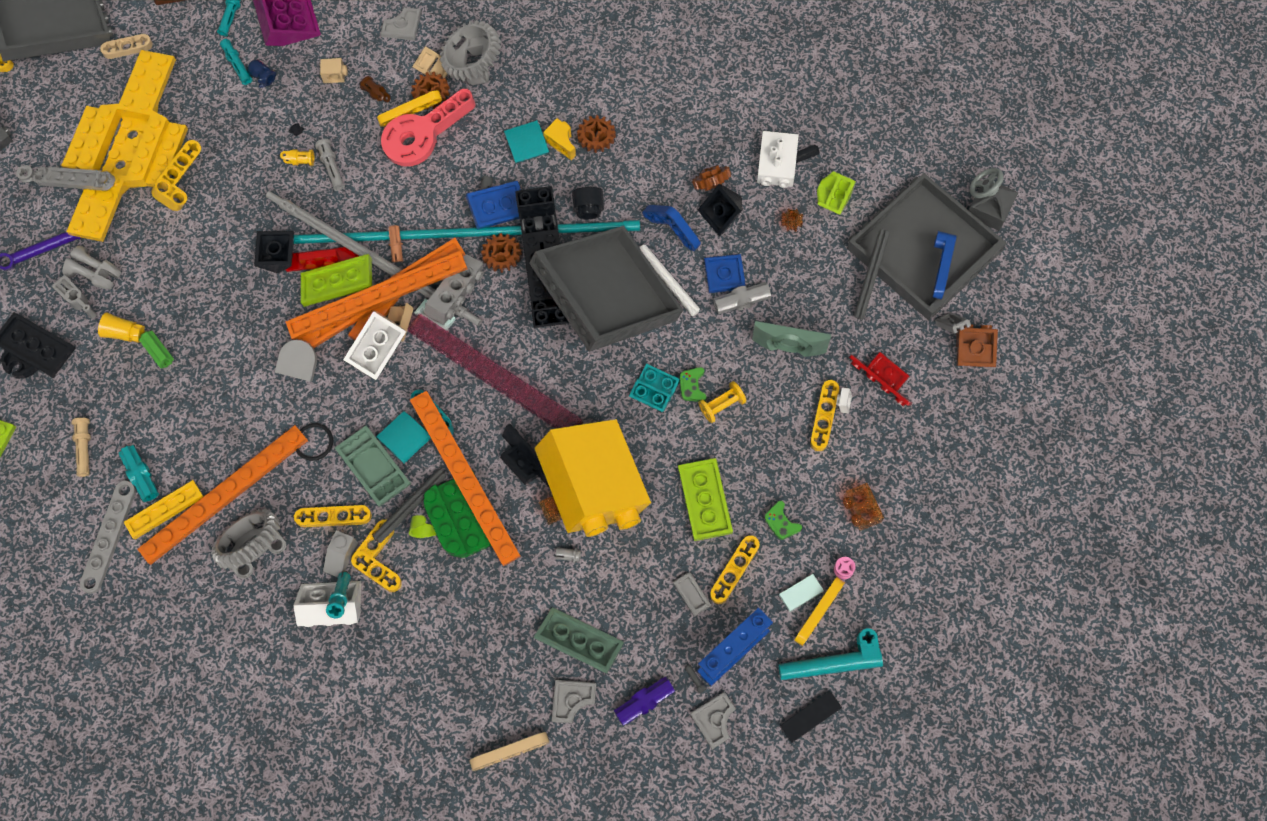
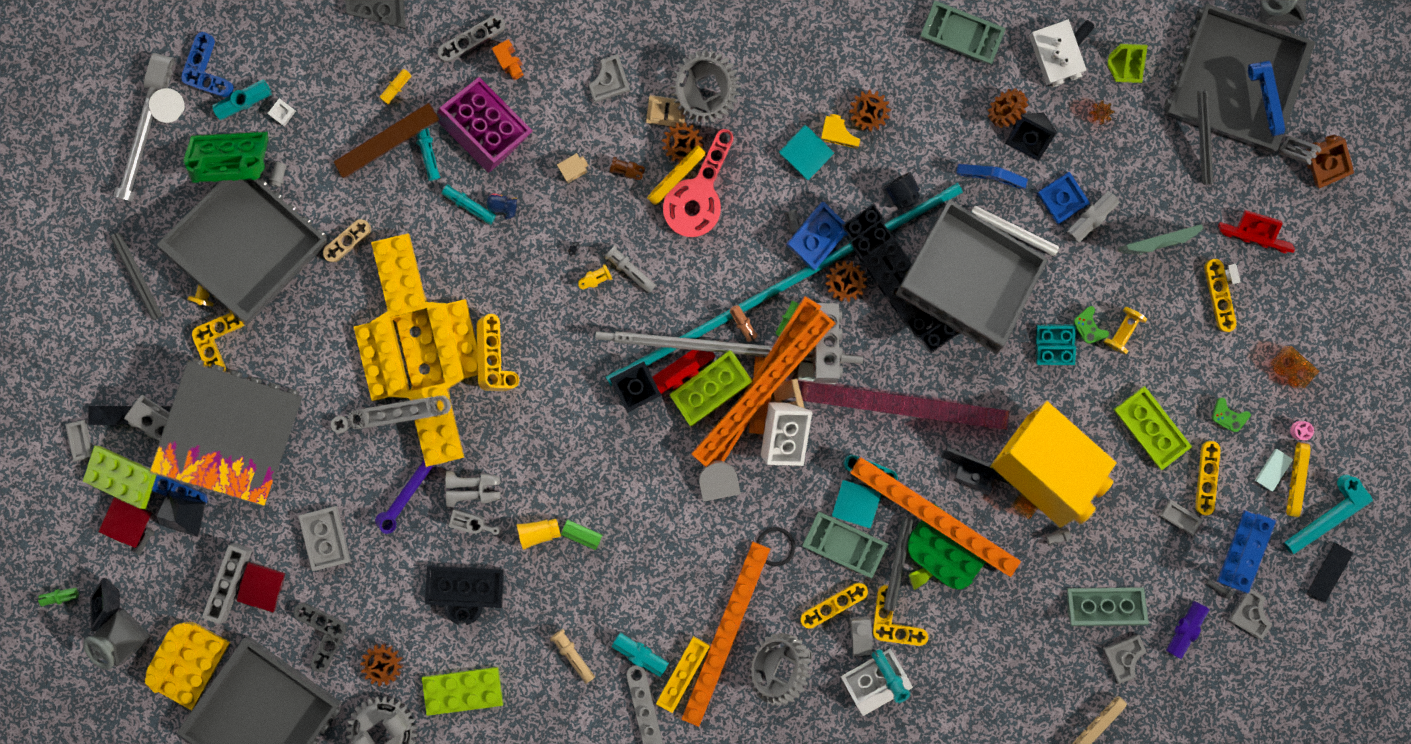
camera: 25 degrees left, 20 degrees up
none -> sand green slope [920,0,1006,65]

